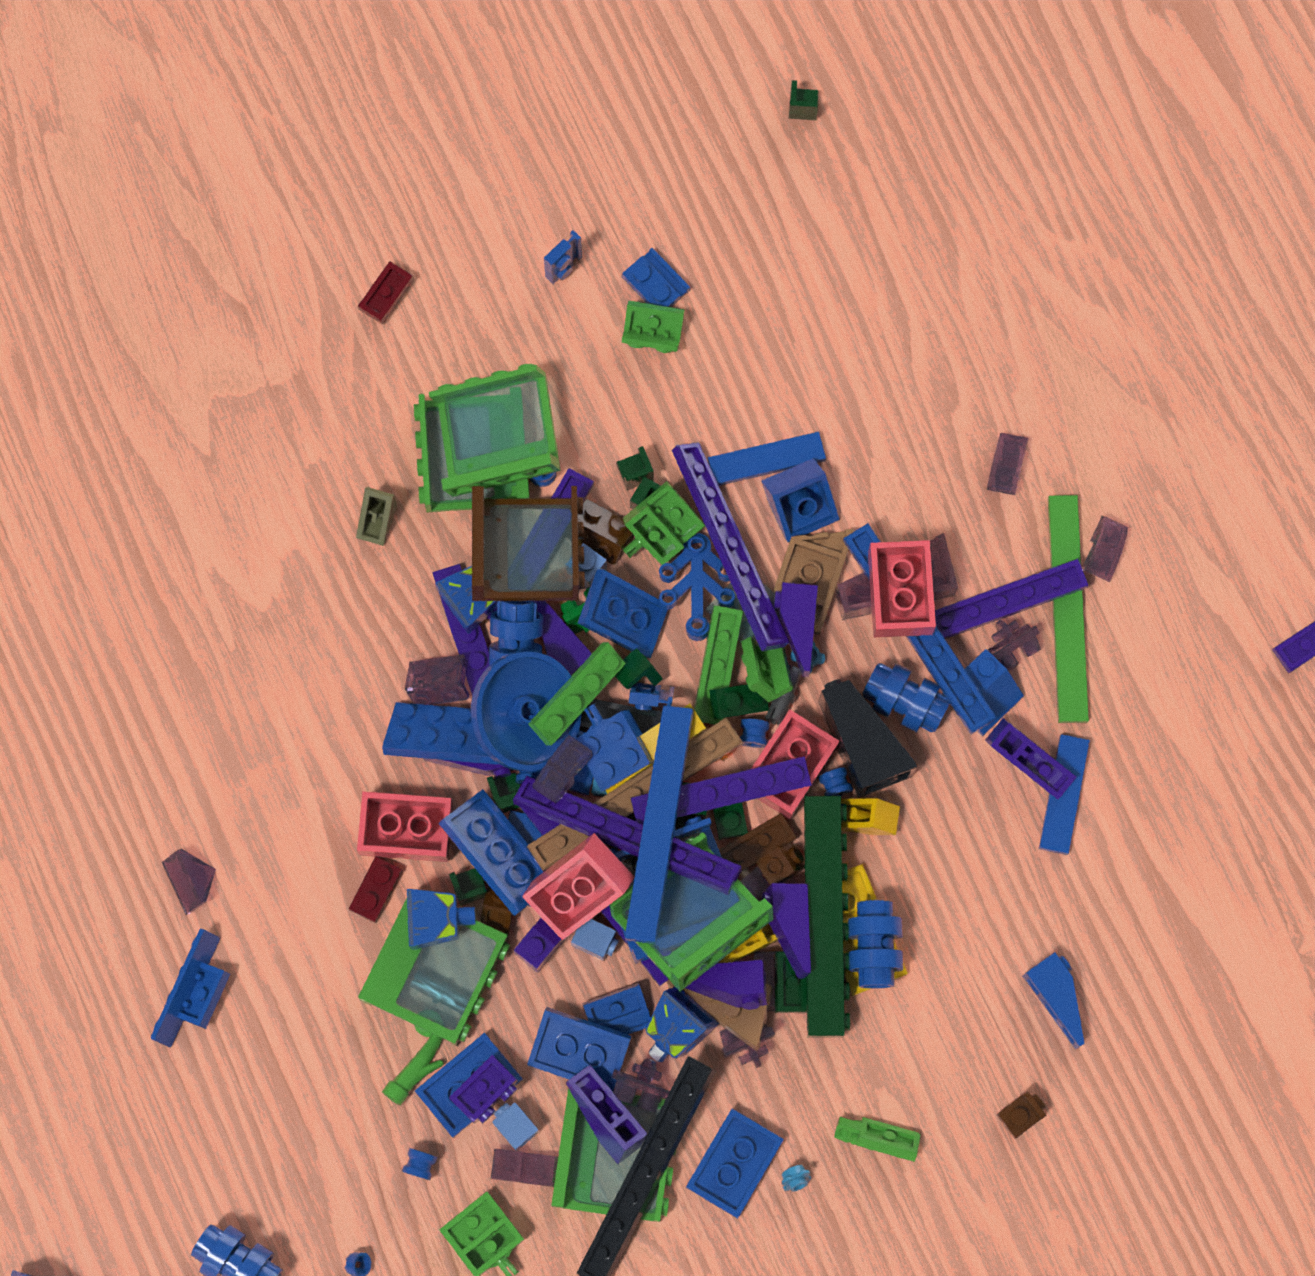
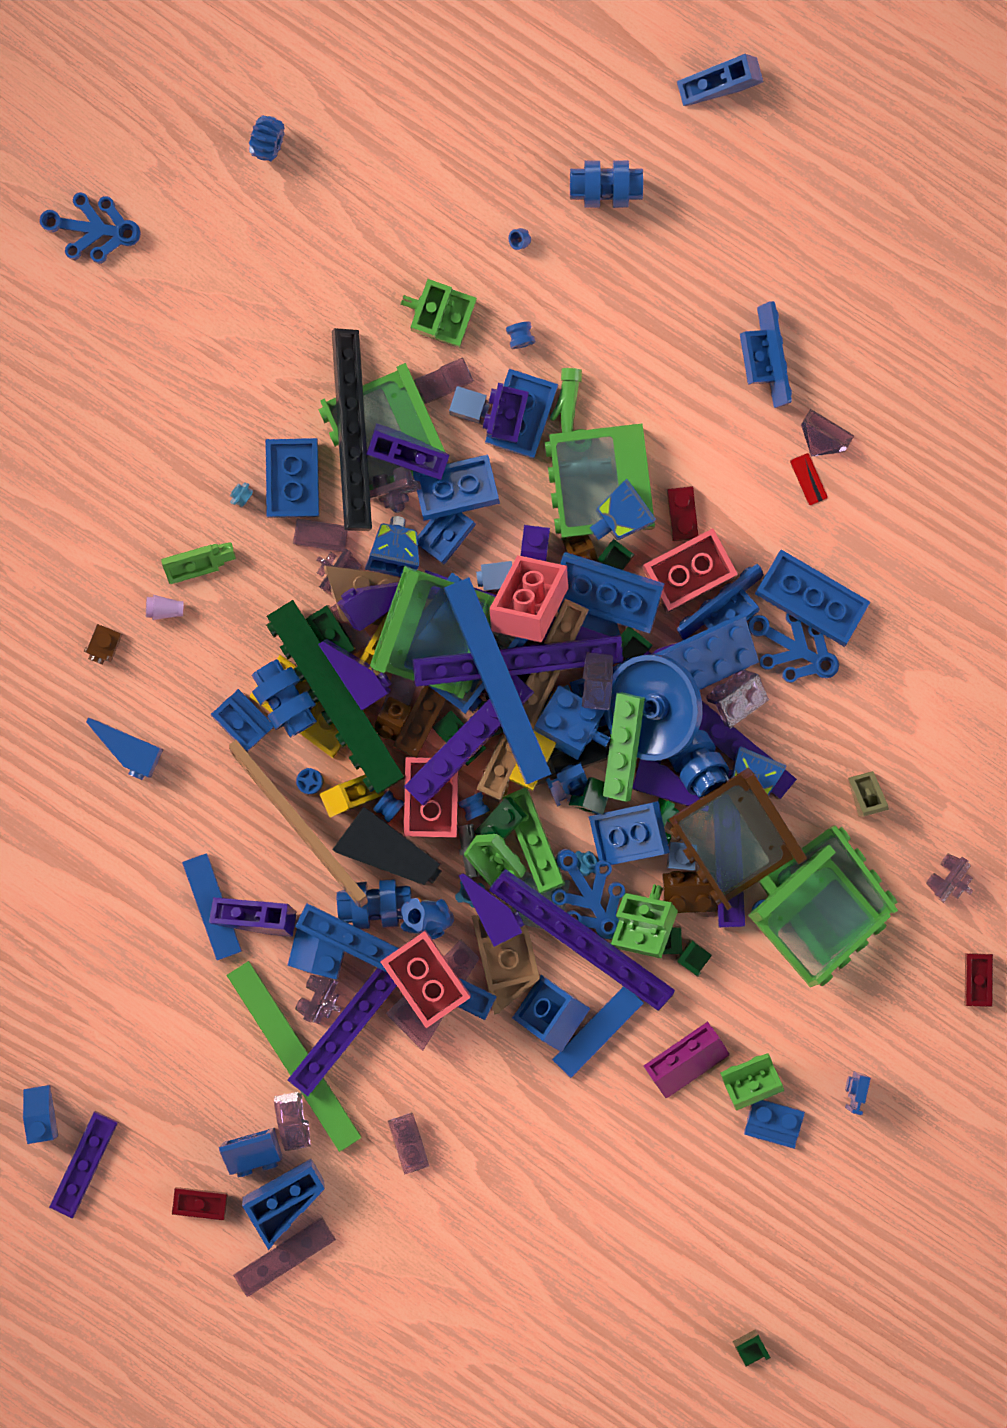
camera: 150 degrees right, 10 degrees up
none -> lavender cone [146,594,183,620]
none -> dark red plate [172,1187,228,1220]
none -> blue plate [211,689,274,752]
none -> blue slope [219,1127,283,1178]
none -> medium nougat tile [229,740,368,908]
none -> tile [233,1217,336,1297]
none -> blue wedge [242,1158,325,1251]
none -> tile [293,518,348,553]
none -> blue wheel [296,768,323,794]
none -> blue animal [401,898,455,939]
none -> dark azure plate [575,851,600,876]
none -> magenta panel [643,1021,730,1098]
none -> blue bracket [677,564,764,640]
none -> blue plant [748,613,839,683]
none -> blue plate [755,549,870,647]
none -> red sticker [790,453,828,505]
none -> hips [926,853,973,903]

